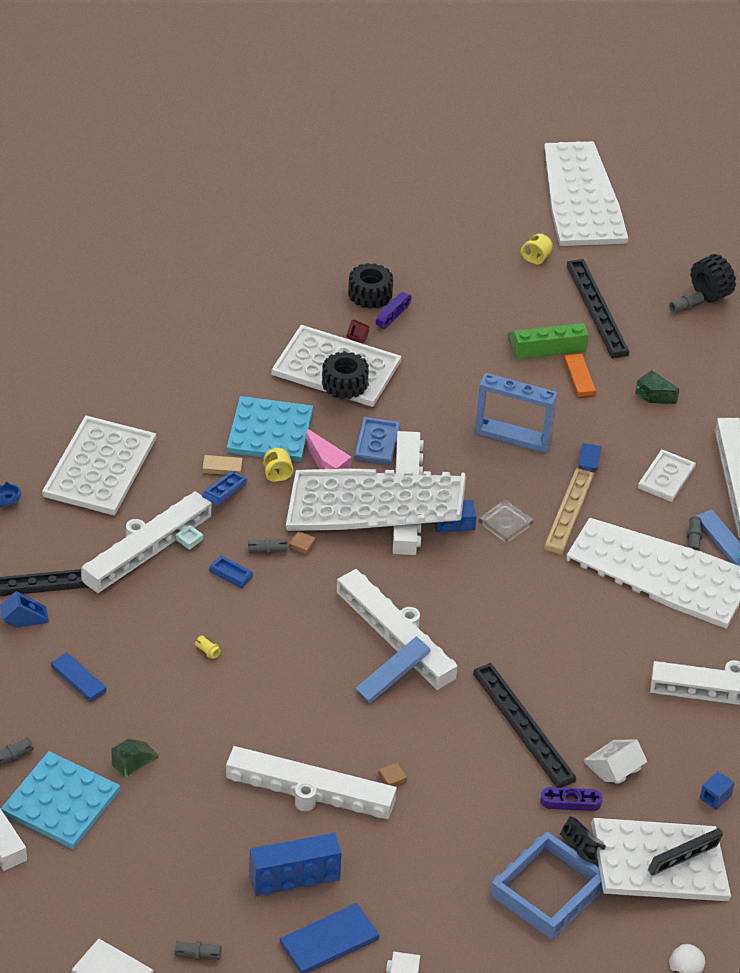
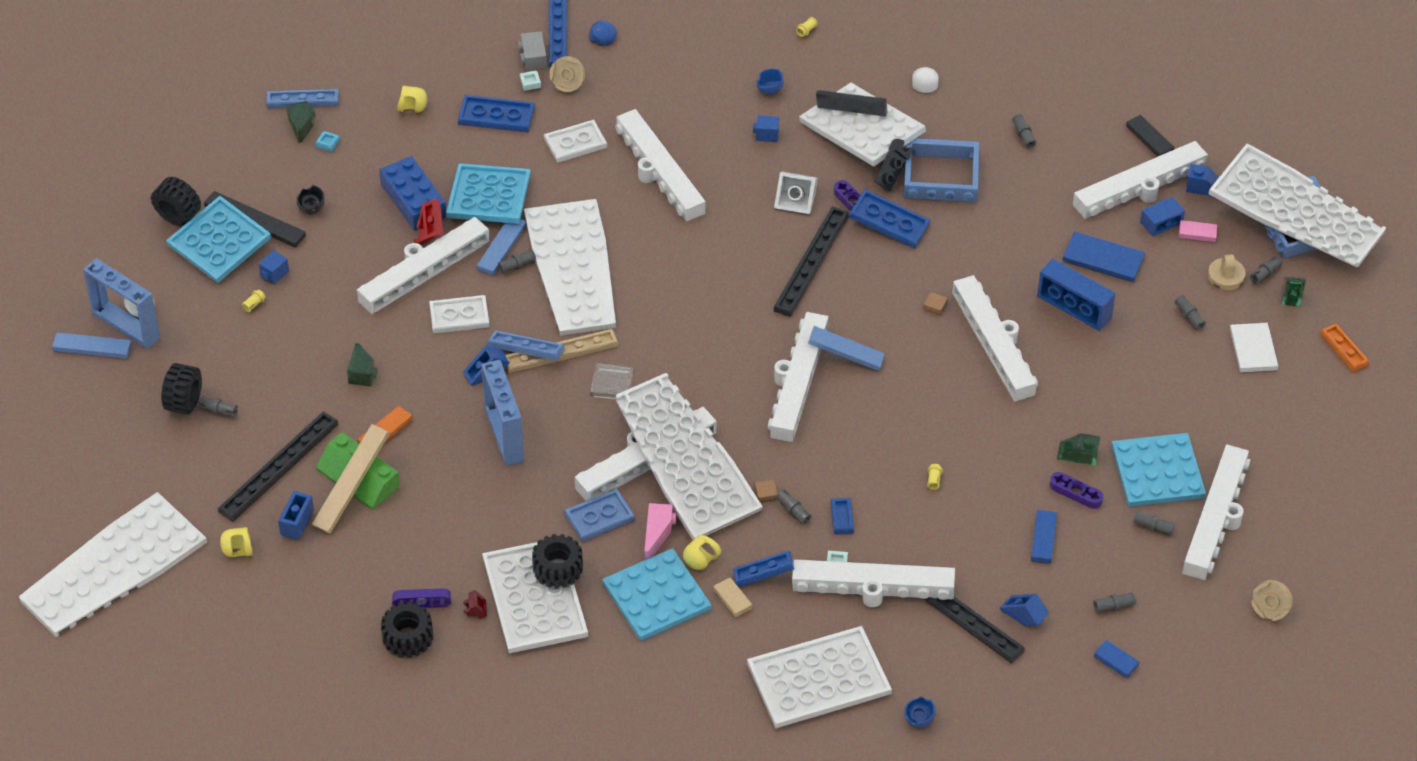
camera: 125 degrees left, 5 degrees up
none -> blue brick [278,491,314,540]
none -> tan tile [312,424,390,534]
none -> medium blue tile [487,330,565,361]
none -> blue tile [849,189,930,248]
none -> dark purple beam [1050,472,1103,509]

